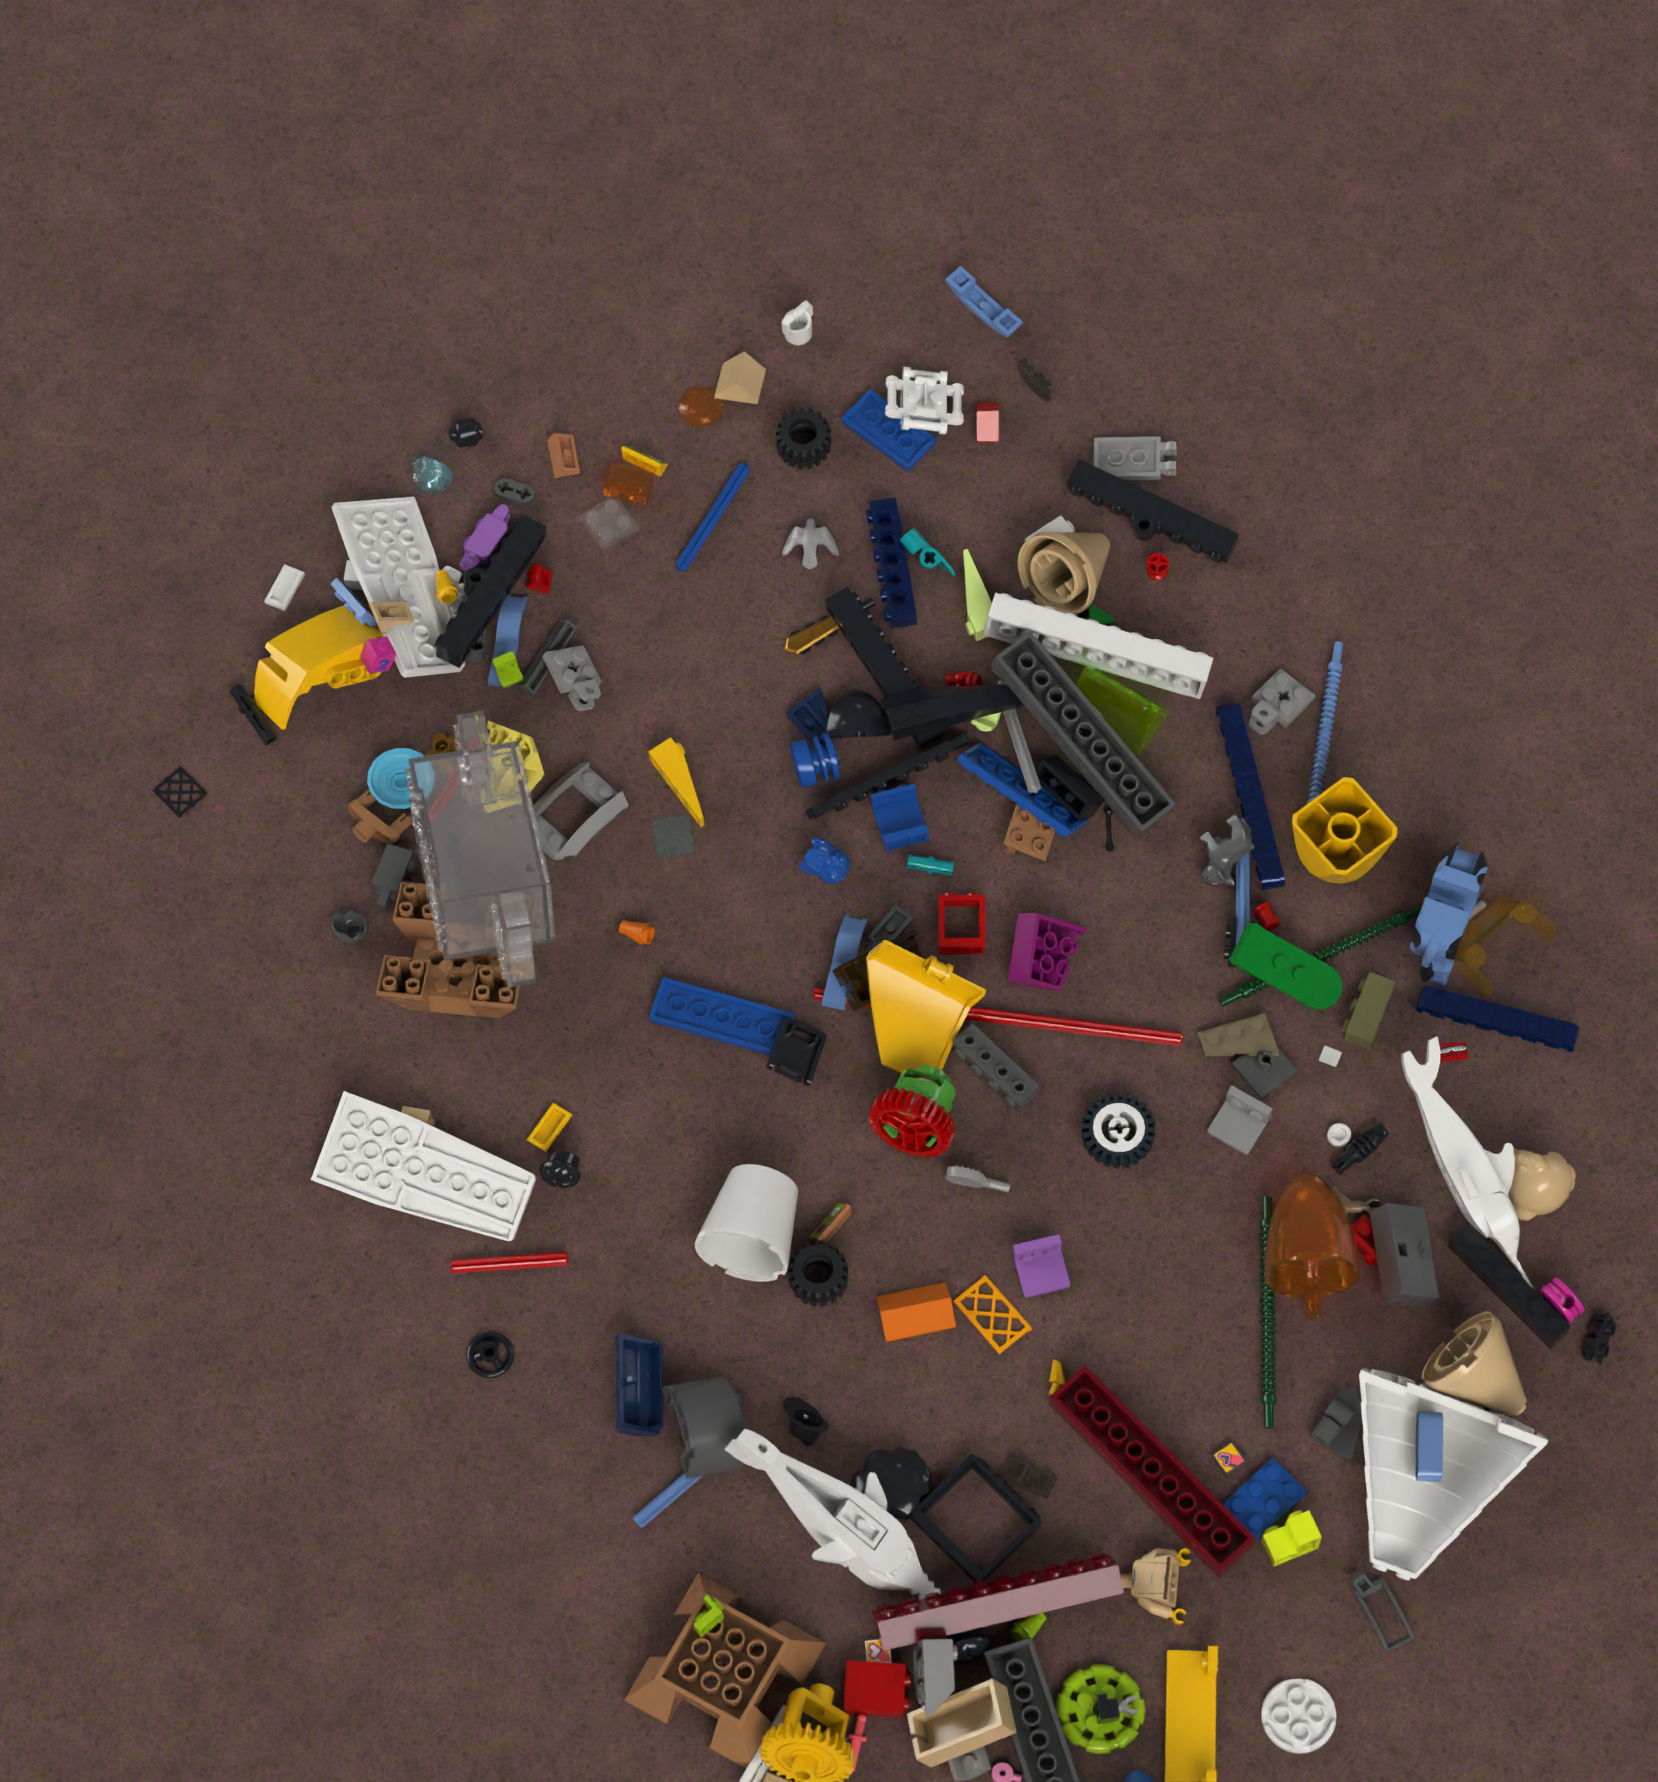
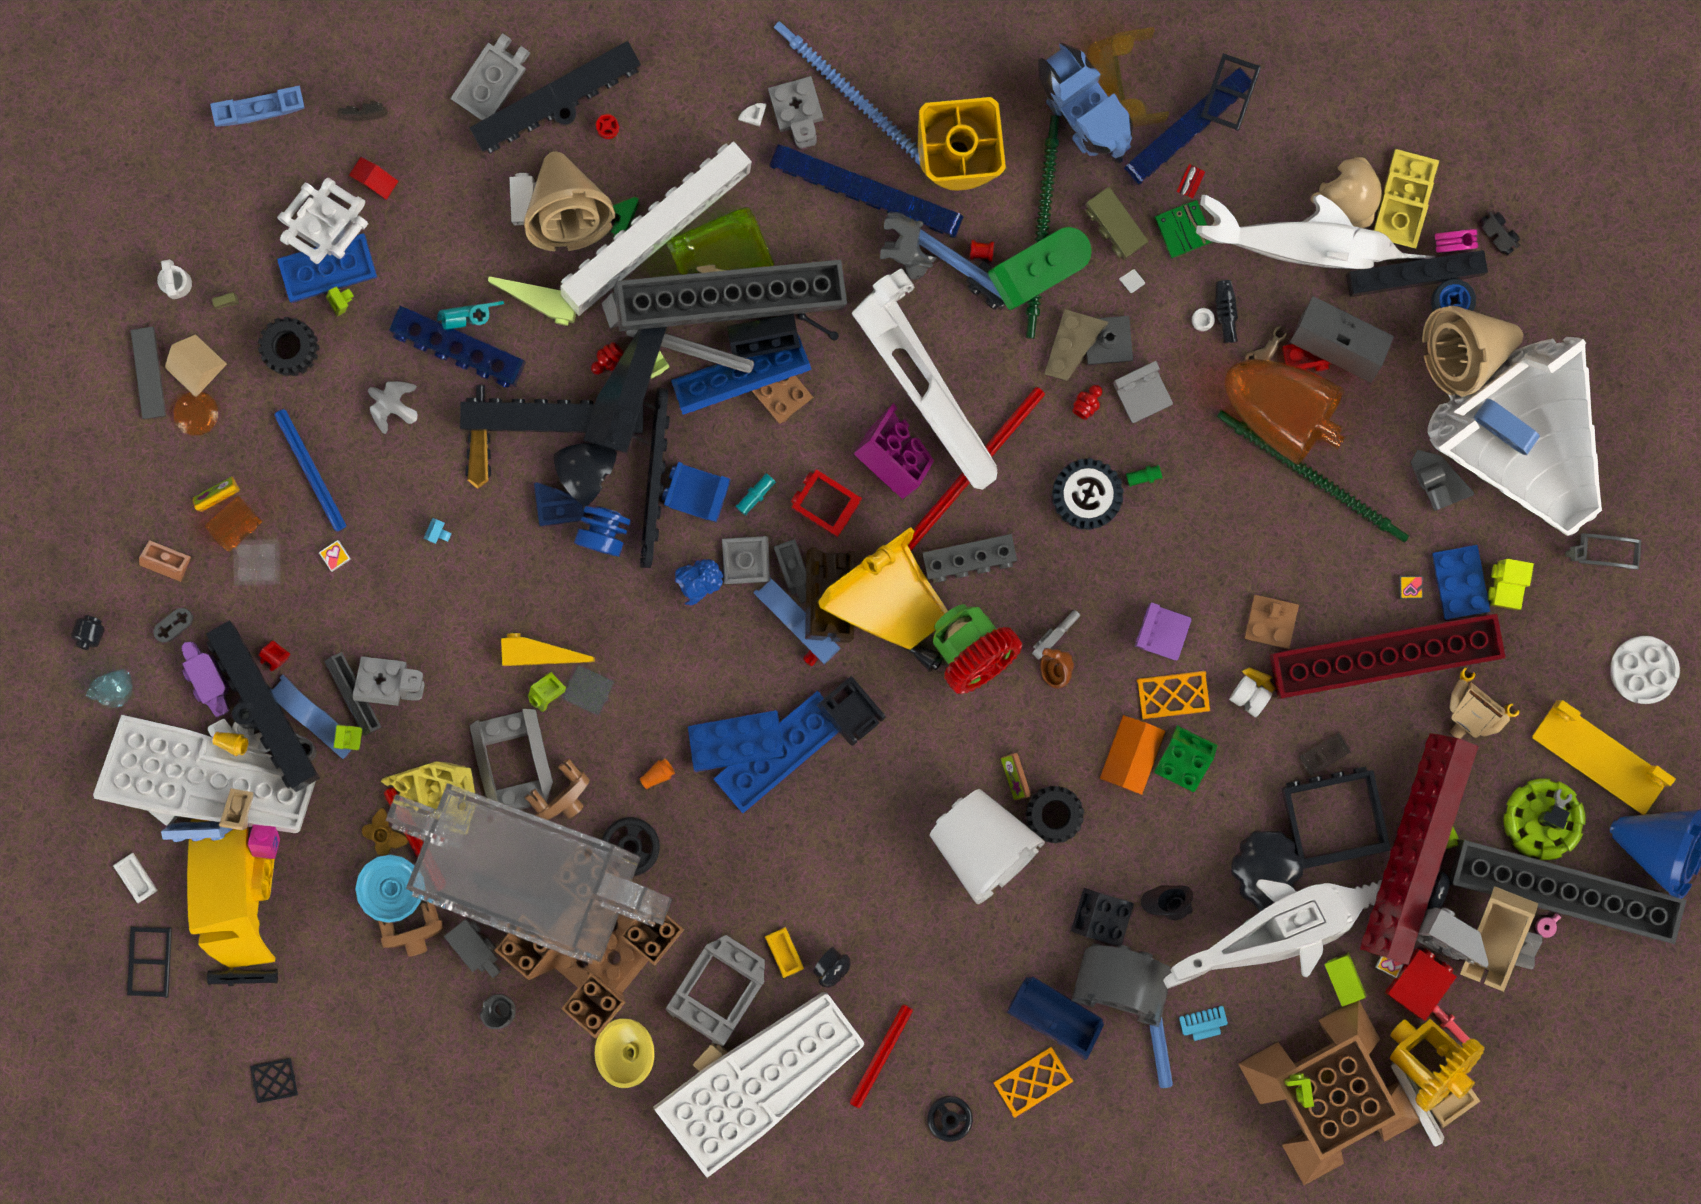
camera: 60 degrees left, 20 degrees up
none -> black window [127,927,172,998]
none -> dark grey tile [131,327,166,419]
none -> olive tile [212,292,240,310]
none -> tile [319,540,351,572]
none -> lime tile [326,286,354,316]
none -> medium azure tile [423,518,452,544]
none -> medium nougat connector [524,758,590,822]
none -> lime bracket [528,672,566,712]
none -> light yellow dish [595,1019,654,1088]
none -> black wheel [601,817,660,876]
none -> light grey wedge [666,935,765,1046]
none -> blue plate [688,710,784,772]
none -> light grey tile [722,536,770,584]
none -> white tile [738,103,766,127]
none -> white panel [852,268,997,490]
none -> black cone [903,645,943,672]
none -> light orange window [993,1047,1073,1118]
none -> dark orange hat [1040,648,1074,689]
none -> black bracket [1071,888,1134,946]
none -> red piece [1072,385,1102,420]
none -> green pin [1126,465,1163,487]
none -> green tile [1154,200,1213,259]
none -> green bracket [1154,725,1218,792]
none -> medium azure piece [1179,1006,1228,1041]
none -> black window [1200,53,1261,131]
none -> white wheel [1229,676,1272,718]
none -> medium nougat hinge [1244,595,1299,649]
none -> lime hinge [1324,952,1366,1007]
none -> light yellow slope [1373,149,1439,249]
none -> wheel [1431,279,1476,312]

